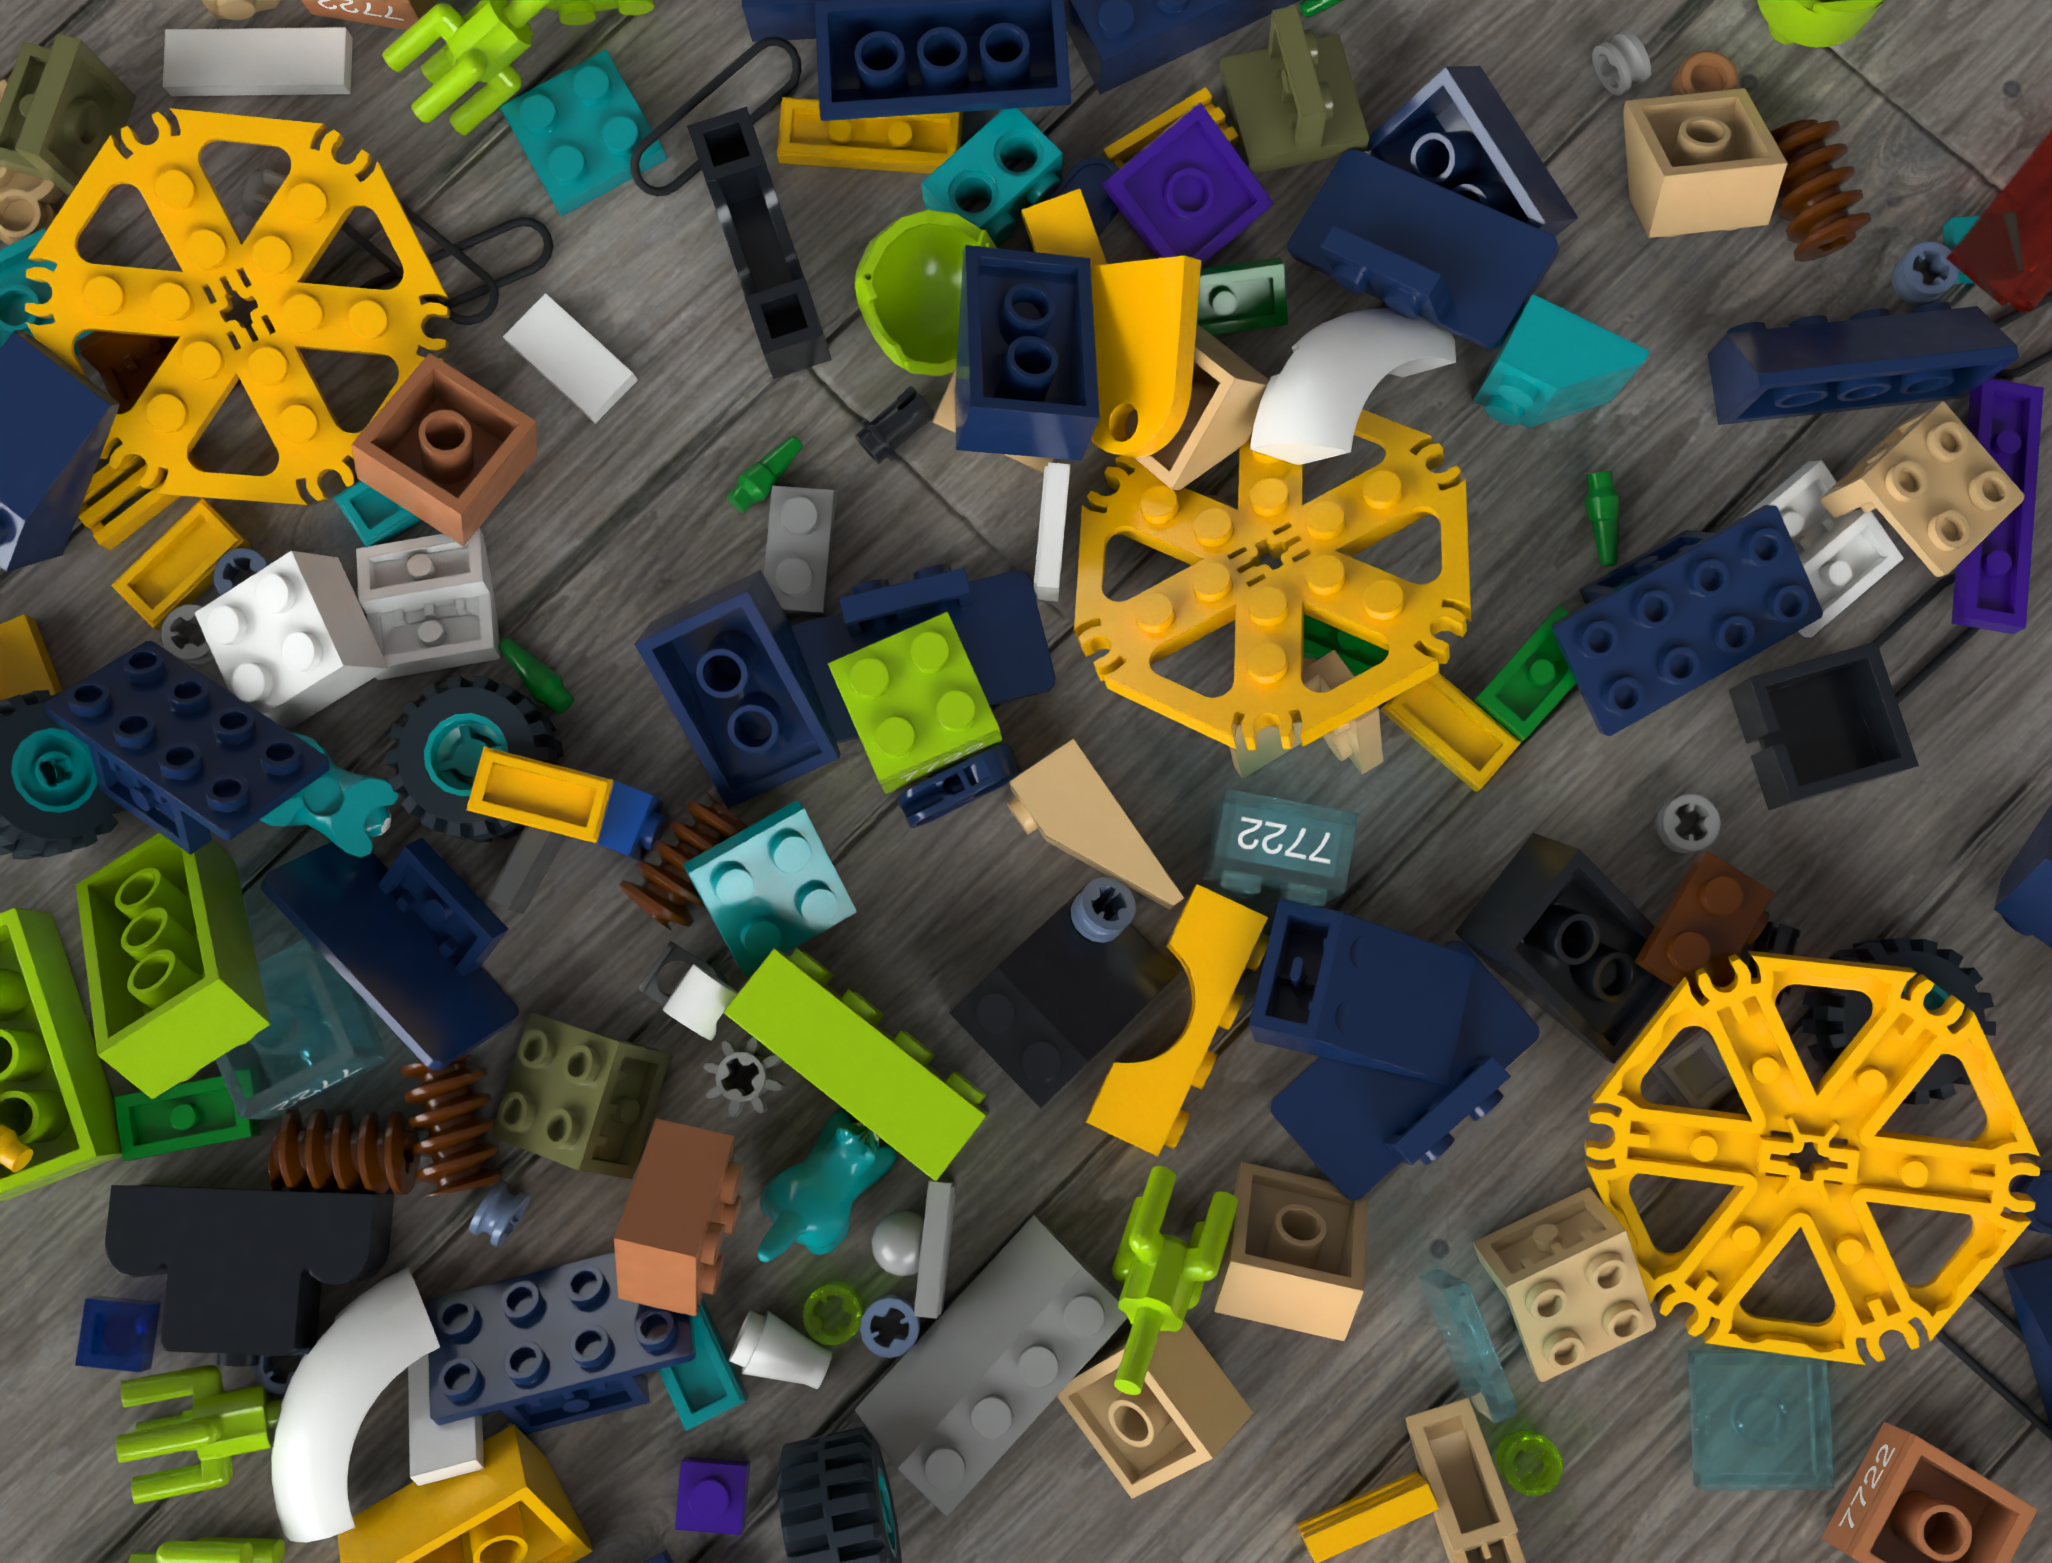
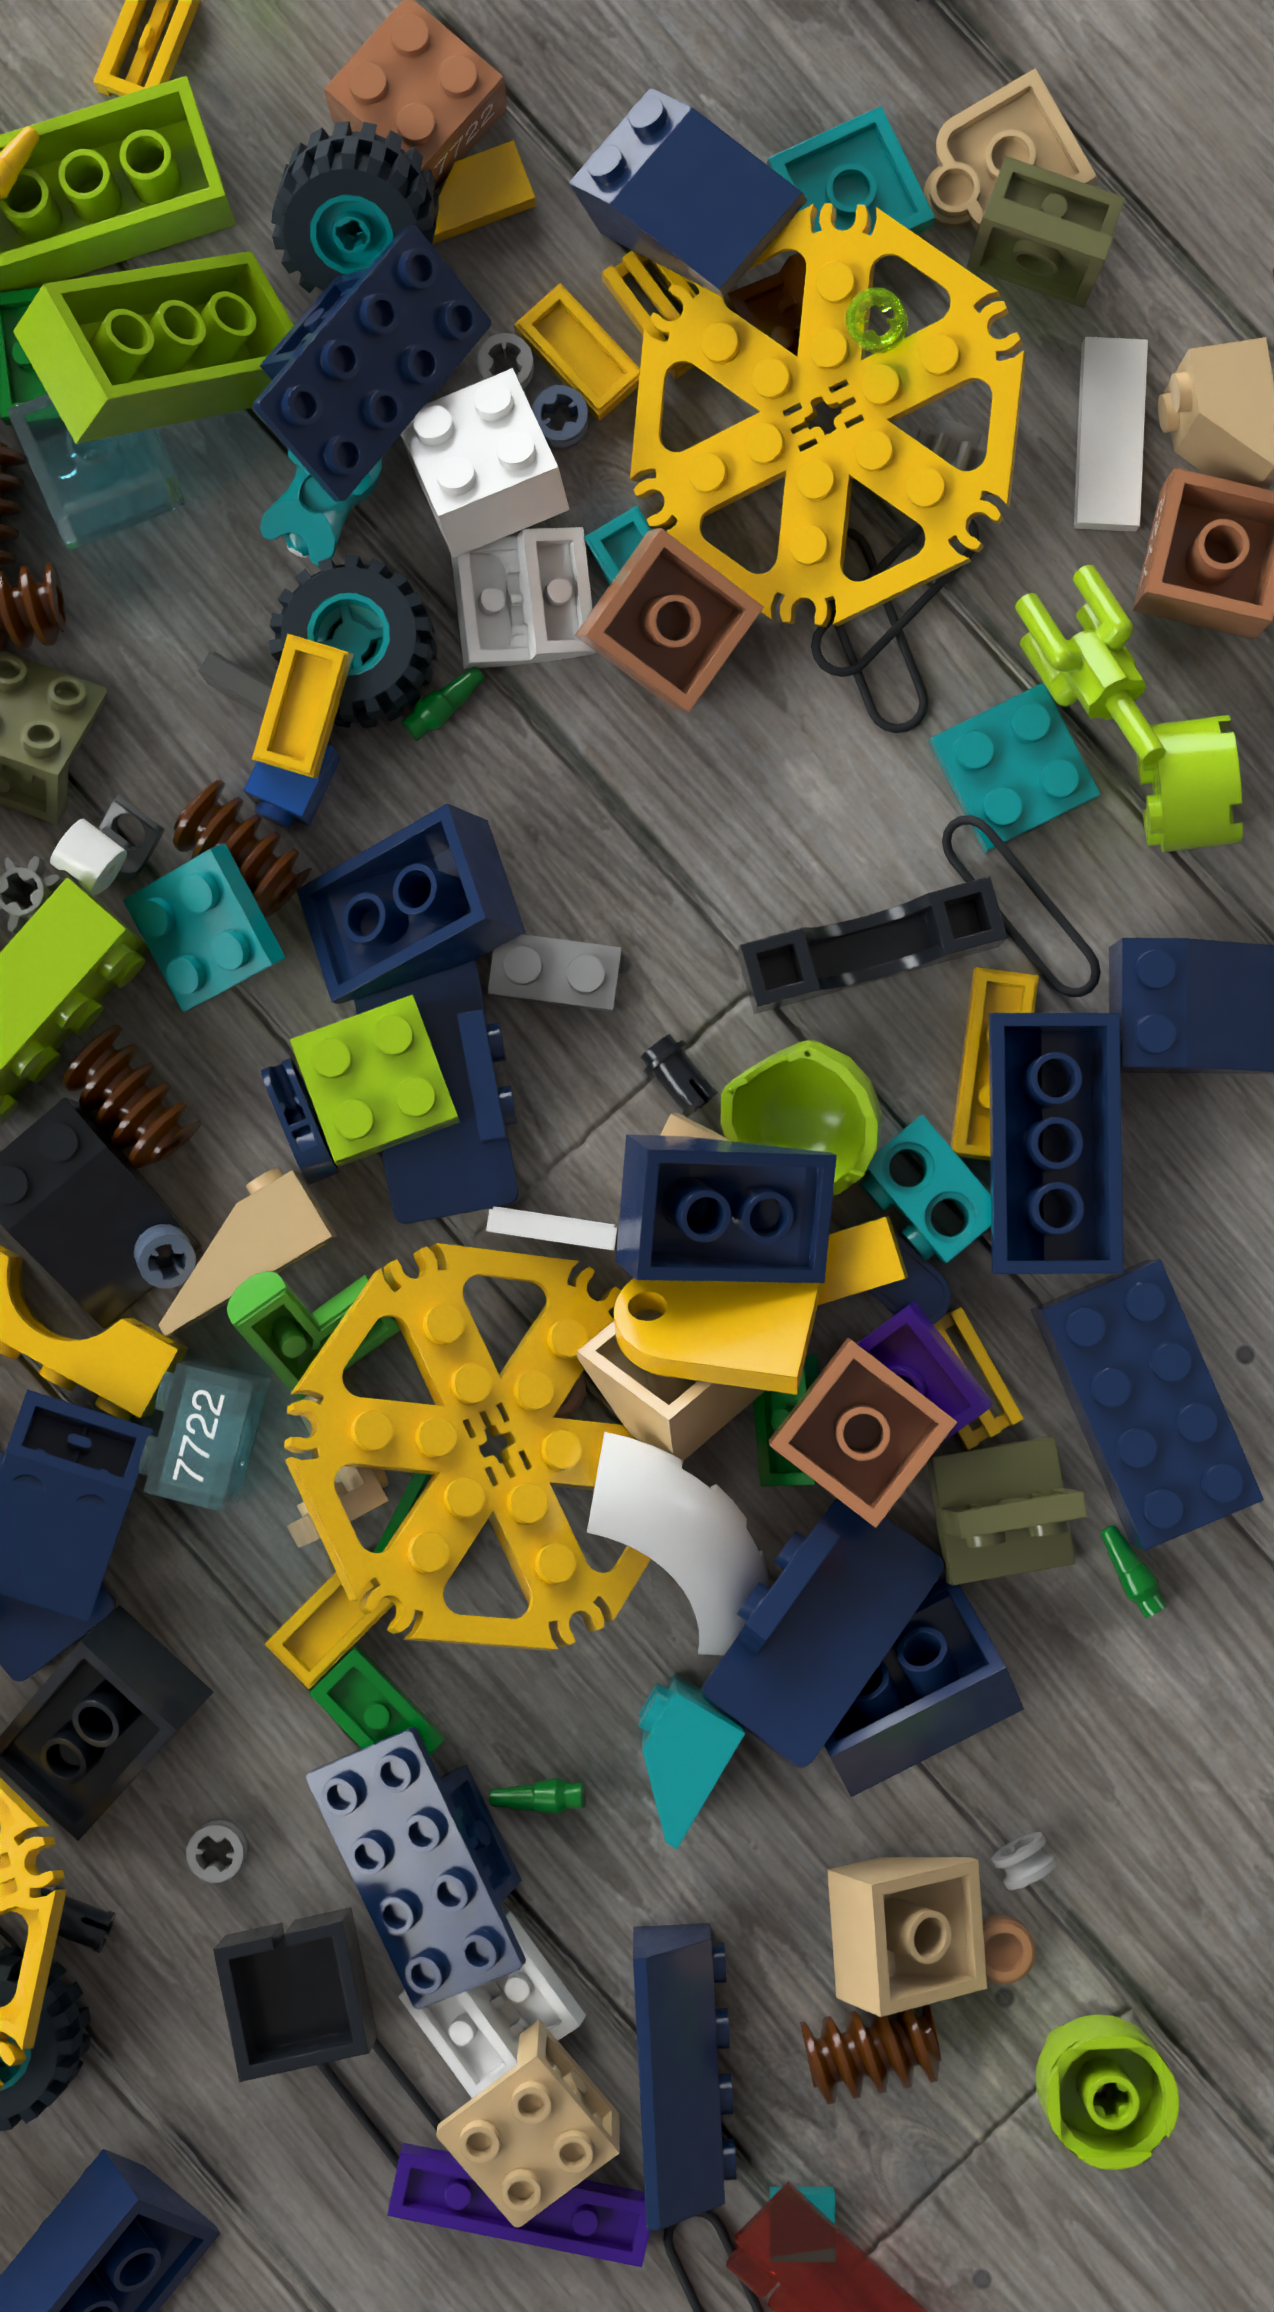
camera: 90 degrees right, 5 degrees up
dark blue bracket [261,838,519,1070] -> none
white tile [503,293,638,424] -> none
green piece [726,435,803,514] -> none
reddish brown bracket [1634,851,1775,1001] -> none
sand blue bush [1891,241,1959,305] -> none
none -> reddish brown piece [62,1025,201,1168]
none -> bright green brick [227,1271,401,1401]
none -> nougat brick [768,1338,957,1528]
none -> clear neon green bush [846,288,908,353]

